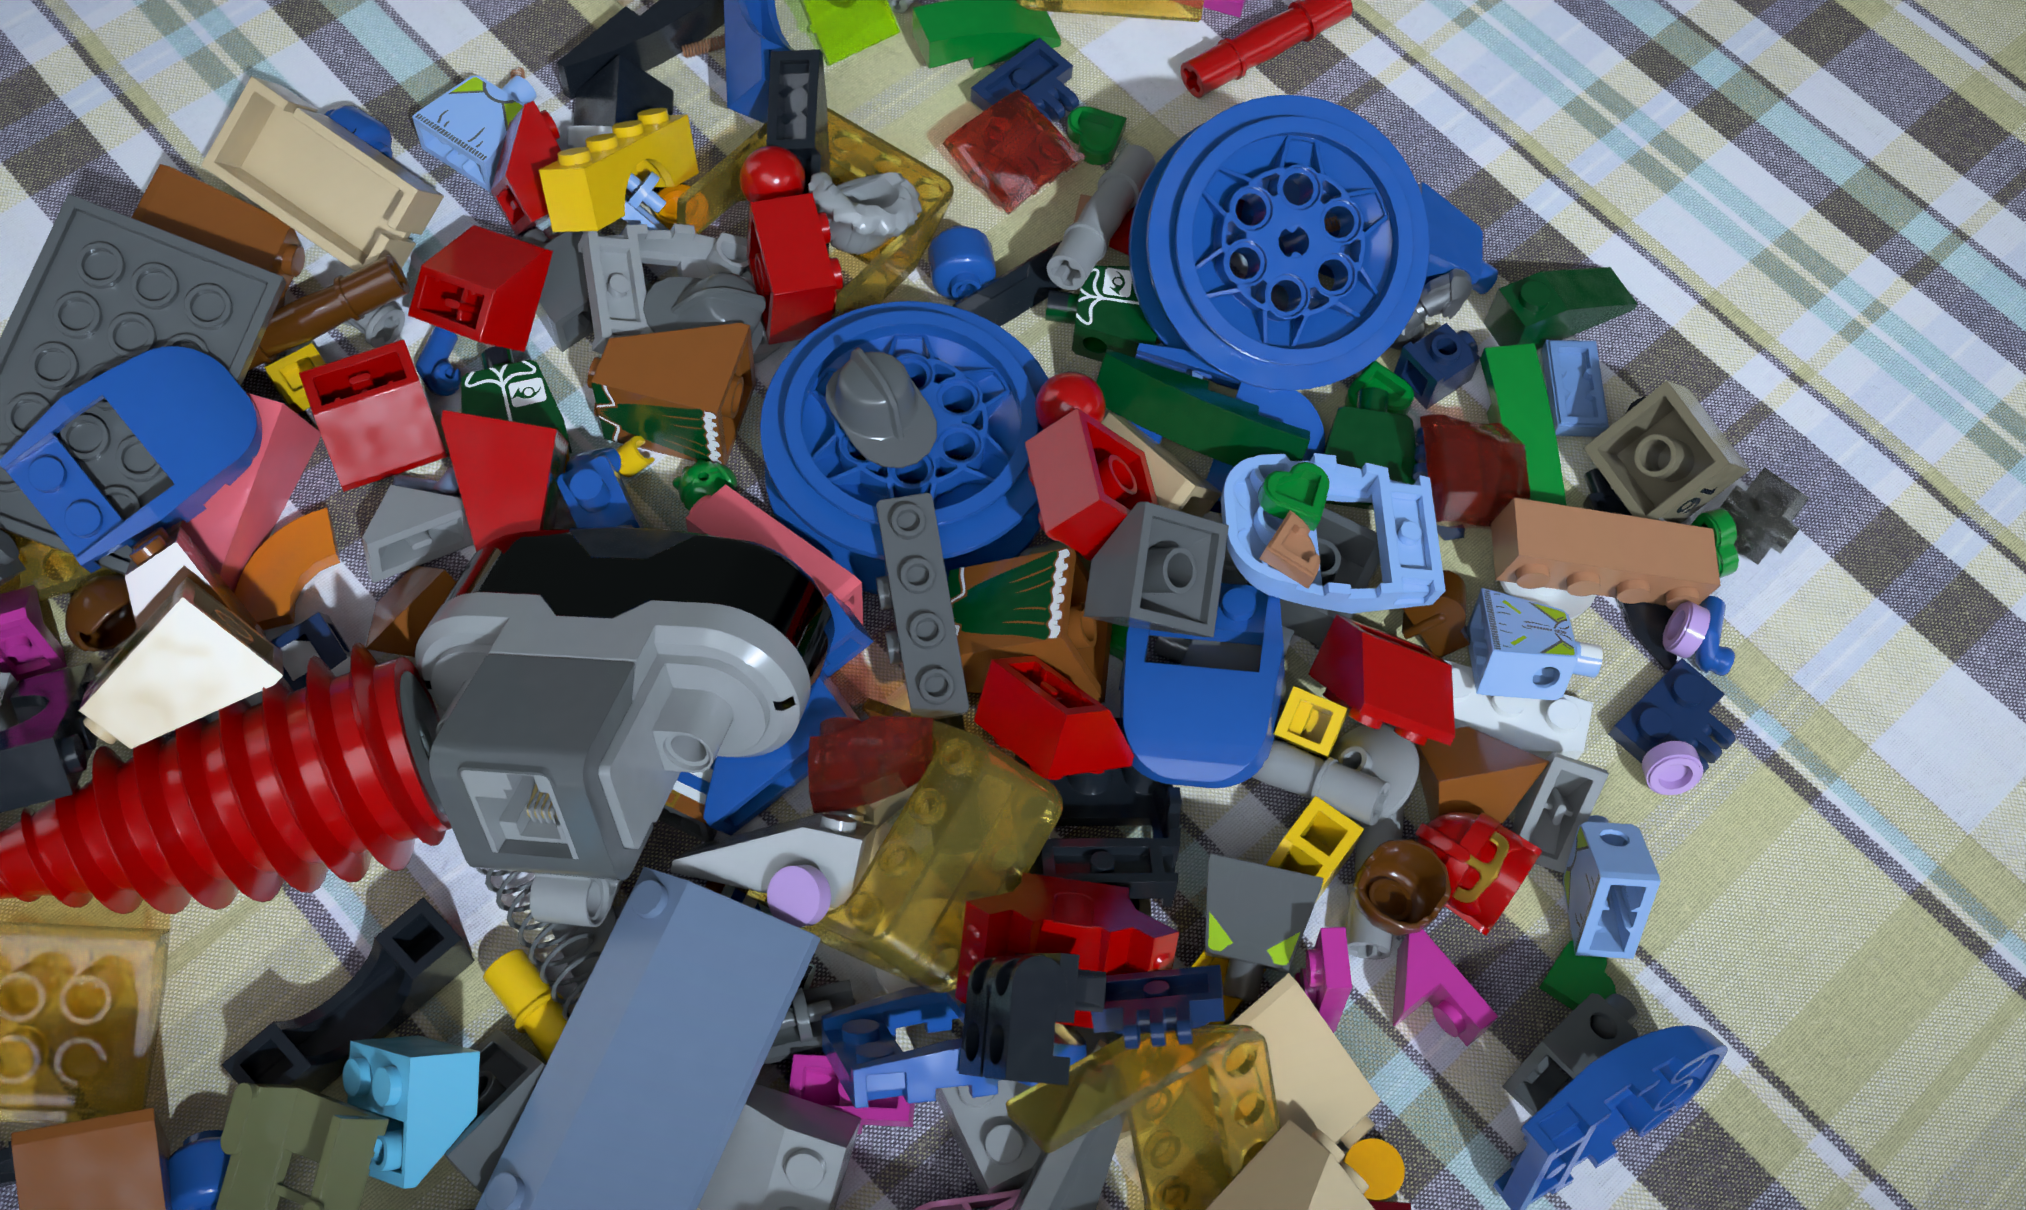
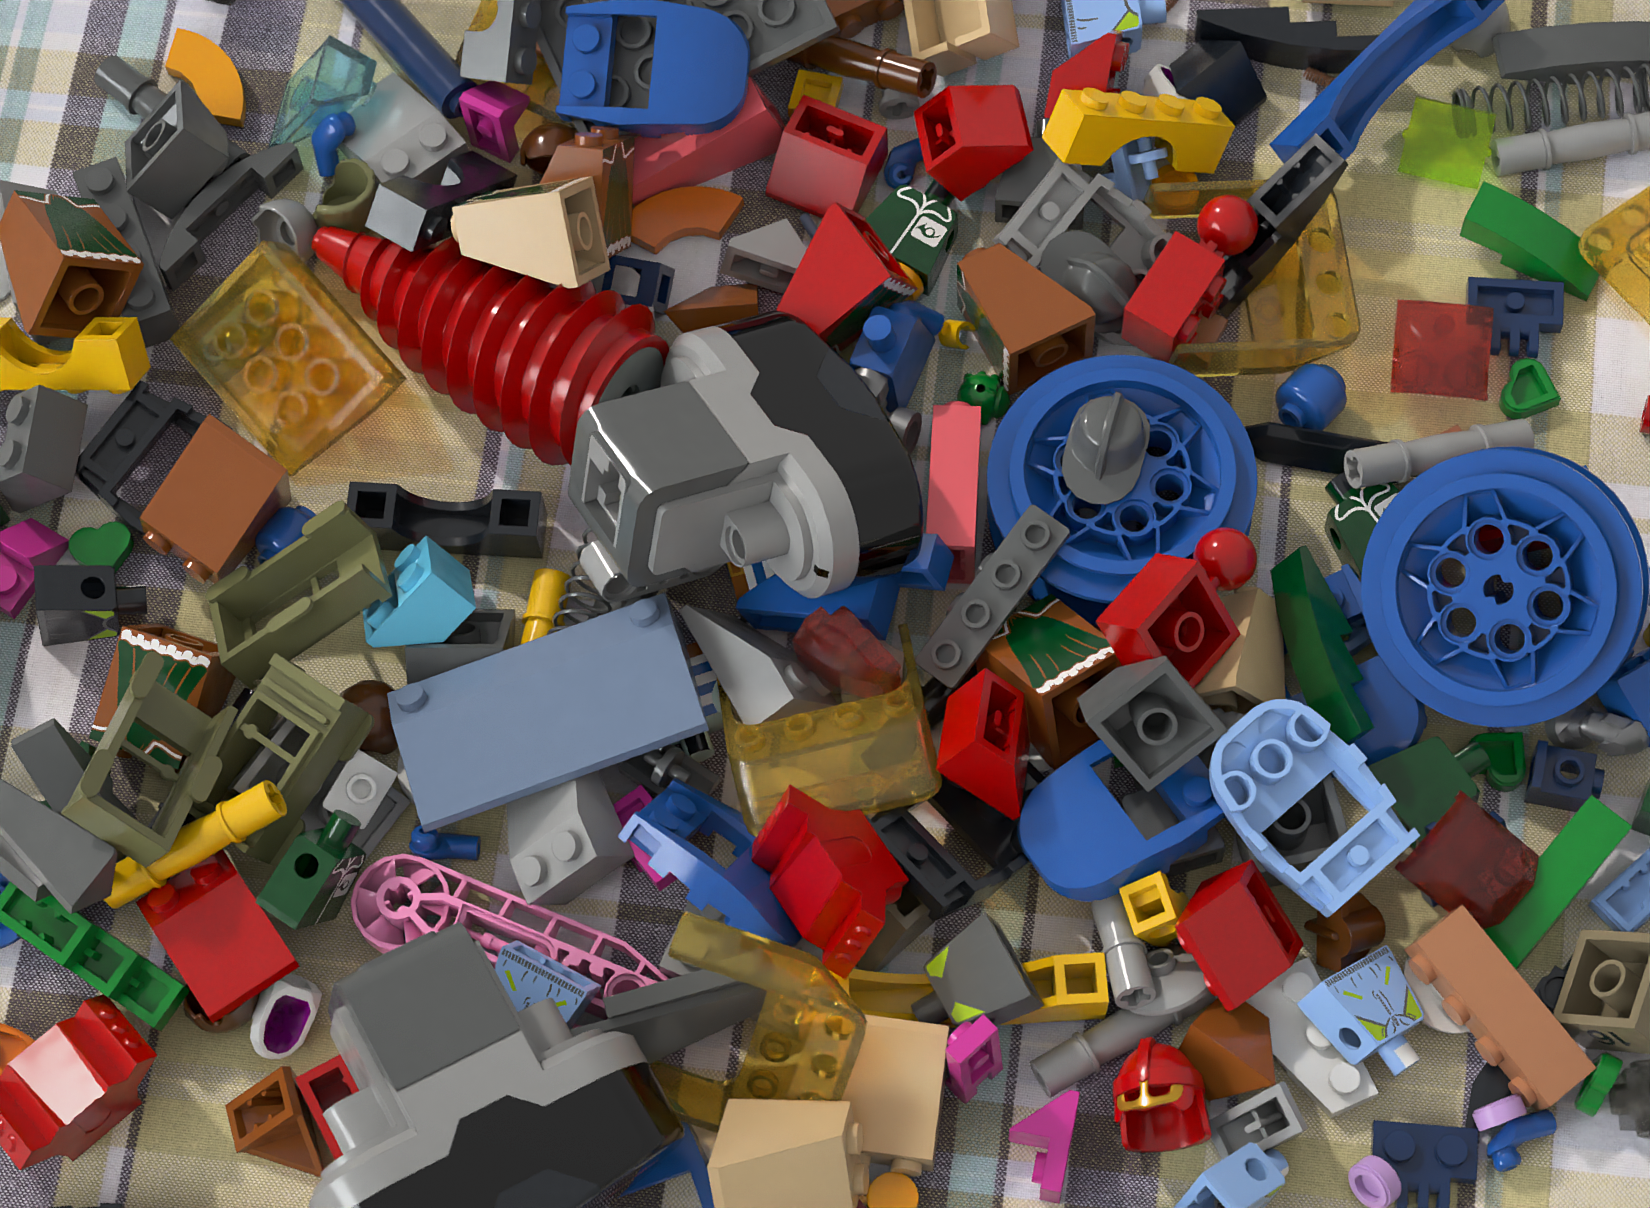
camera: 60 degrees right, 5 degrees up
lavender tile [767,864,831,927] -> none
light grey hair [808,172,922,255] -> none
black hips [958,953,1107,1085] -> none
dark blue hinge [1091,965,1225,1050] -> none
green tile [1258,462,1330,532] -> none
nougat tile [1259,510,1320,589] -> none
reddish brown hair [1353,839,1451,936] -> none

